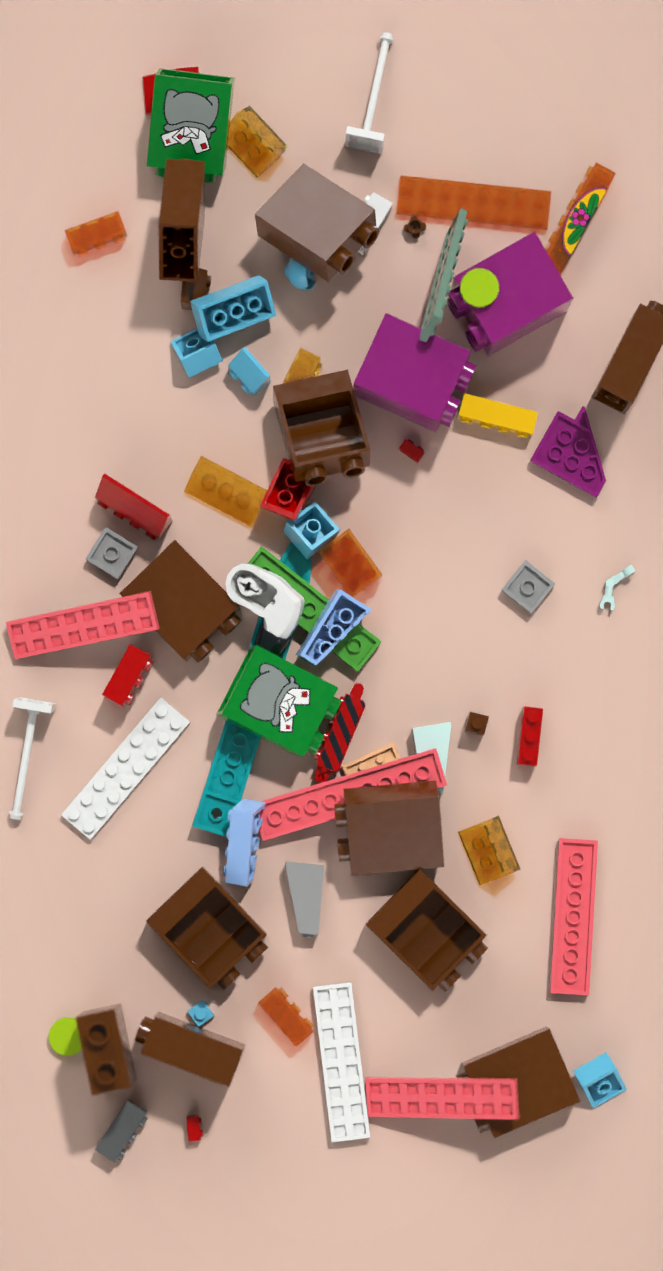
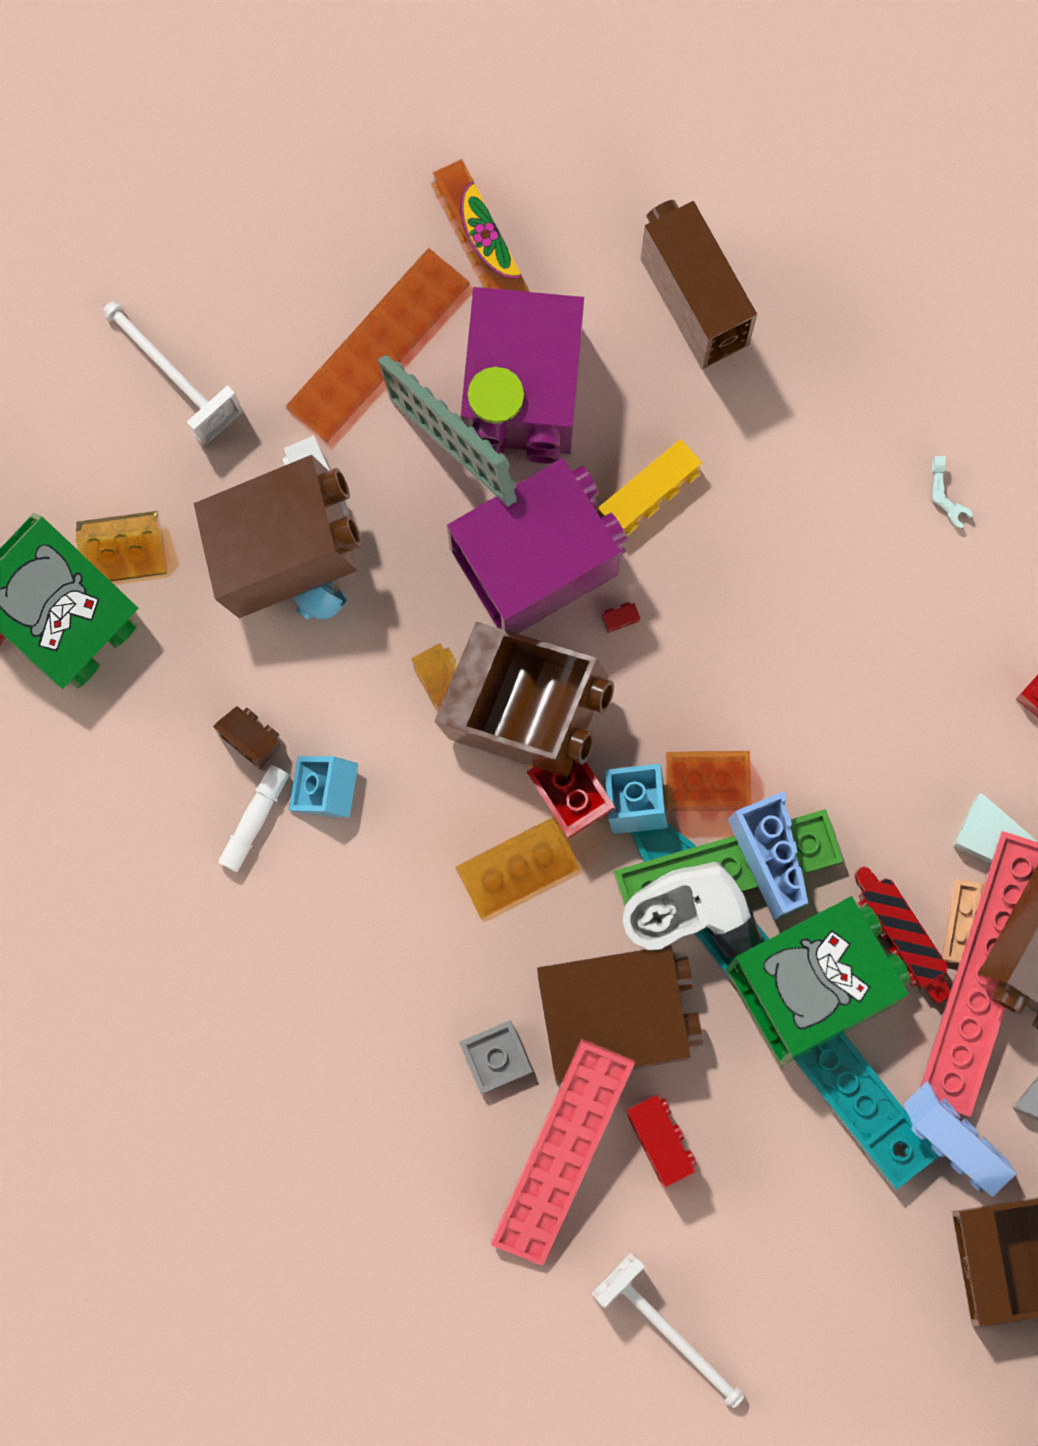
camera: 50 degrees left, 5 degrees down
white plate [61,697,190,840] -> none
clear orange brick [65,211,127,256] -> none
red slope [95,473,172,540] -> none
reddish brown brick [159,159,205,282] -> none
medium azure brick [190,275,277,342] -> none
medium azure slope [228,347,271,396] -> none
reddish brown plate [404,216,426,239] -> none
reddish brown brick [465,712,489,736] -> none
light grey plate [501,560,555,614] -> none
magenta wing [530,406,606,498] -> none
none -> white piece [218,765,290,873]

